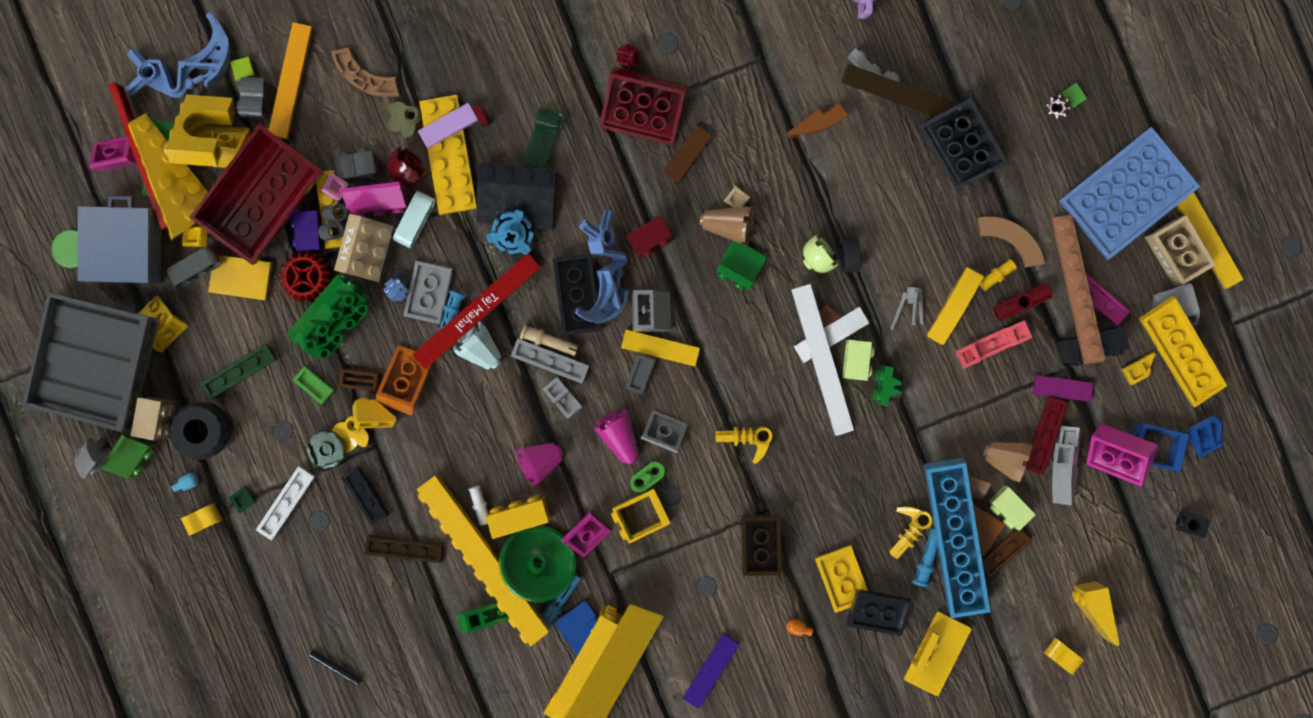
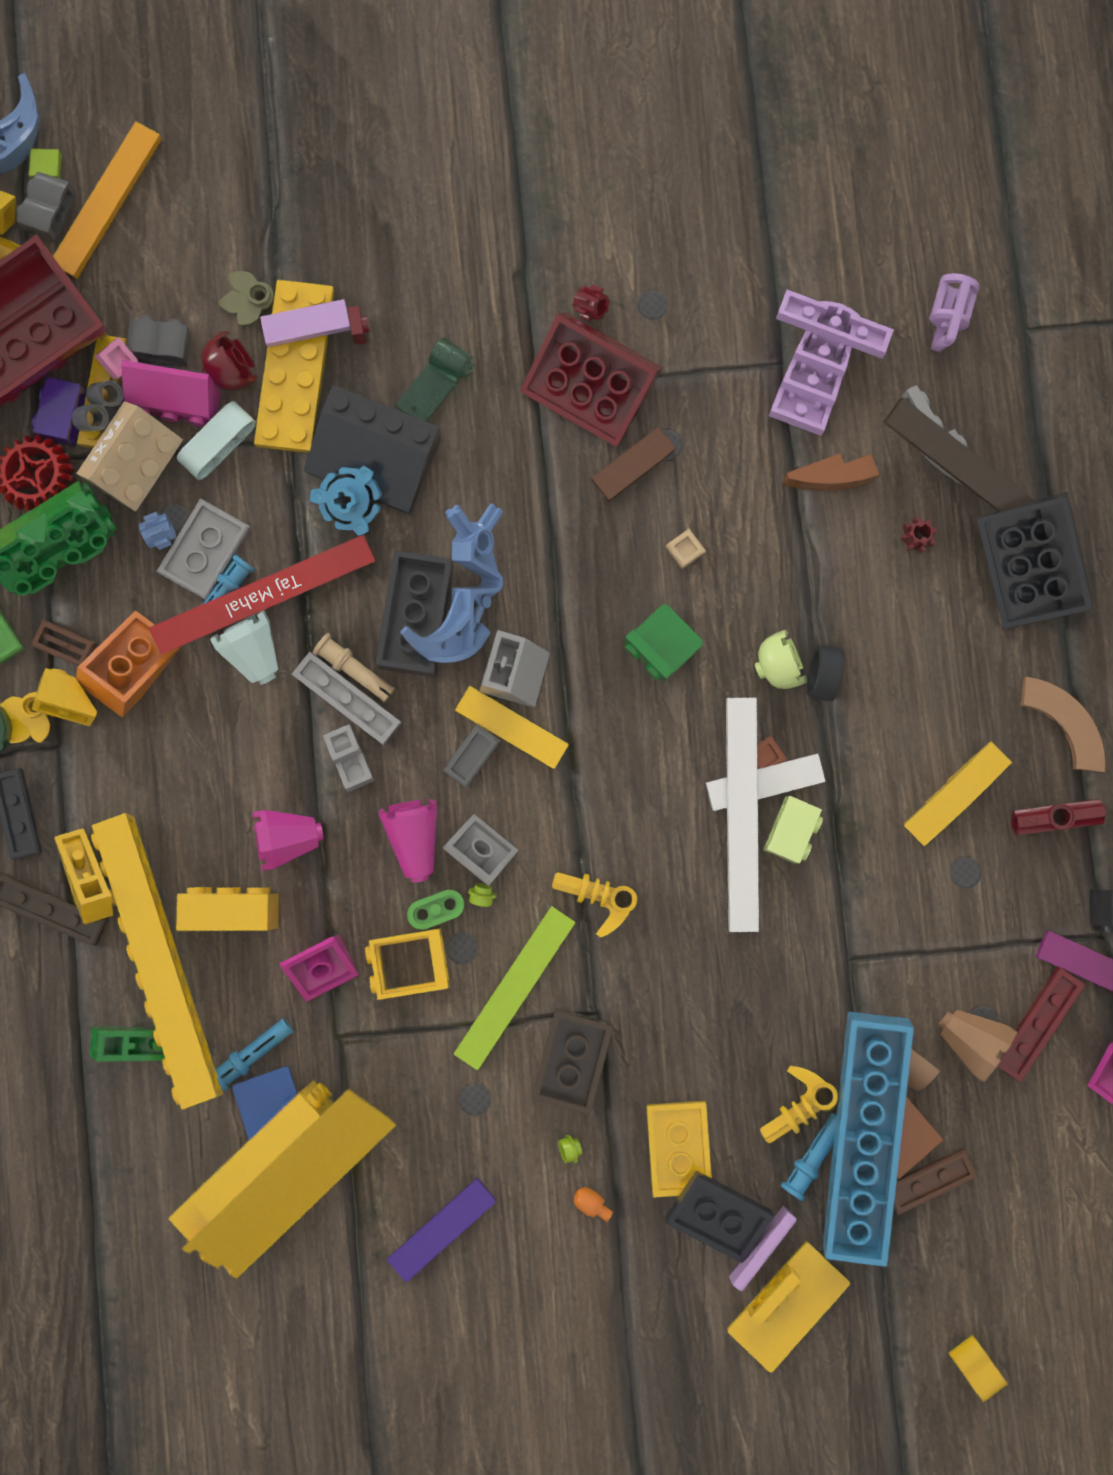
camera: 20 degrees right, 5 degrees down
medium nougat tile [331,47,400,97] -> none
white pin [468,485,488,526] -> none
green dish [499,525,576,603] -> none
dark red brick [627,215,672,259] -> none
medium nougat cone [700,207,754,245] -> none
green piece [872,366,903,406] -> none
light grey plant [891,287,924,330] -> none
coral slope [956,320,1033,369] -> none
yellow pin [980,259,1017,291] -> none
yellowish green brick [988,485,1035,531] -> none
light grey slope [1052,426,1082,506] -> none
yellow slope [1072,581,1120,646] -> none
none -> yellow slope [54,828,113,925]
none -> lime tile [454,906,576,1071]
none -> lime plate [468,883,497,907]
none -> lime plate [558,1134,582,1164]
none -> lavender tile [729,1206,796,1291]
none -> lavender slope [768,290,894,436]
none -> dark red gear [900,516,938,554]

